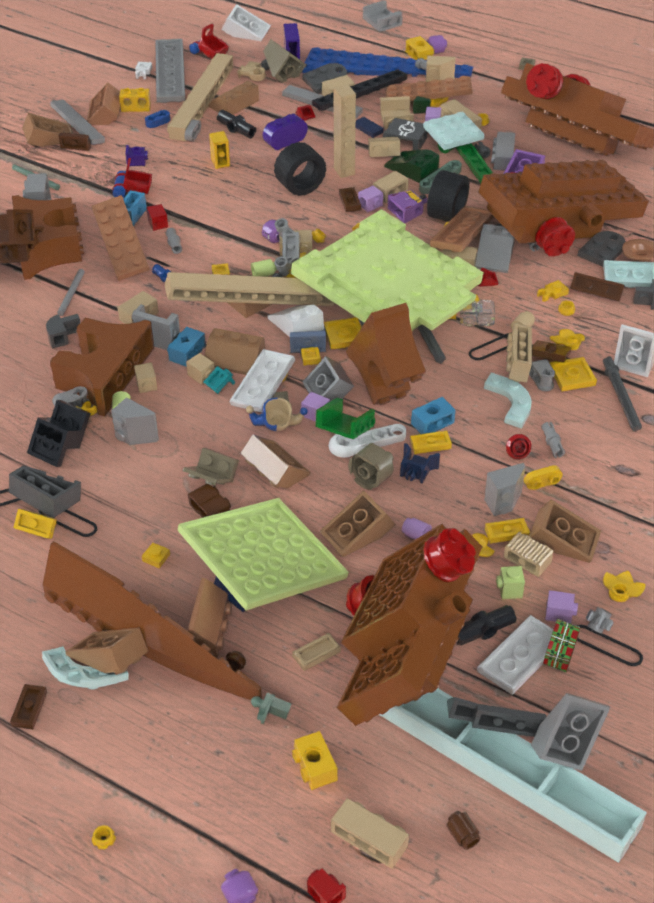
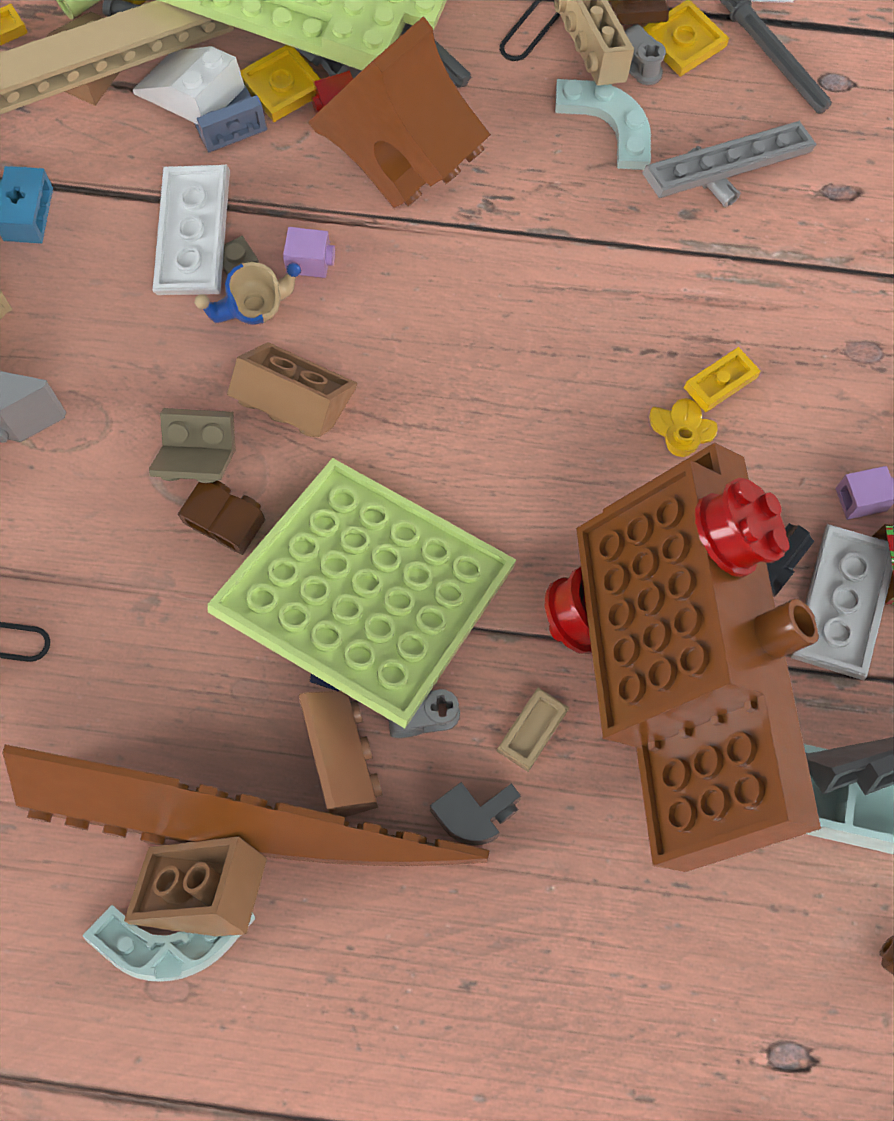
camera: 25 degrees left, 25 degrees up
reddish brown plate [10,684,47,730] -> none
yellow plate [141,542,170,569] -> none
tan brick [186,353,215,385] -> none
teal bracket [203,366,236,394] -> none
medium nougat slope [205,328,265,375] -> none
reddish brown plate [226,651,246,672] -> none
sand green piece [251,693,292,725] -> none
yellow brick [292,731,338,790] -> none
yellow plate [301,347,321,366] -> none
light grey slope [303,356,354,401] -> none
green panel [315,398,375,440] -> none
medium nougat slope [320,490,396,557] -> none
white beam [328,424,406,458] -> none
tan brick [331,798,409,869] -> none
dark tan brick [348,443,394,490] -> none
dark blue piece [400,443,440,484] -> none
lavender brick [402,518,432,540] -> none
yellow plate [410,431,452,454] -> none
dark azure brick [411,397,455,434] -> none
light grey slope [484,463,525,516] -> none
yellowish green brick [496,566,525,599] -> none
tan brick [504,532,554,577] -> none
red cone [506,434,532,460] -> none
yellow plate [524,465,563,490] -> none
medium nougat slope [529,499,601,563] -> none
none -> light grey piece [389,689,460,738]
none -> dark grey brick [430,782,521,845]
none -> light grey tile [642,121,817,198]

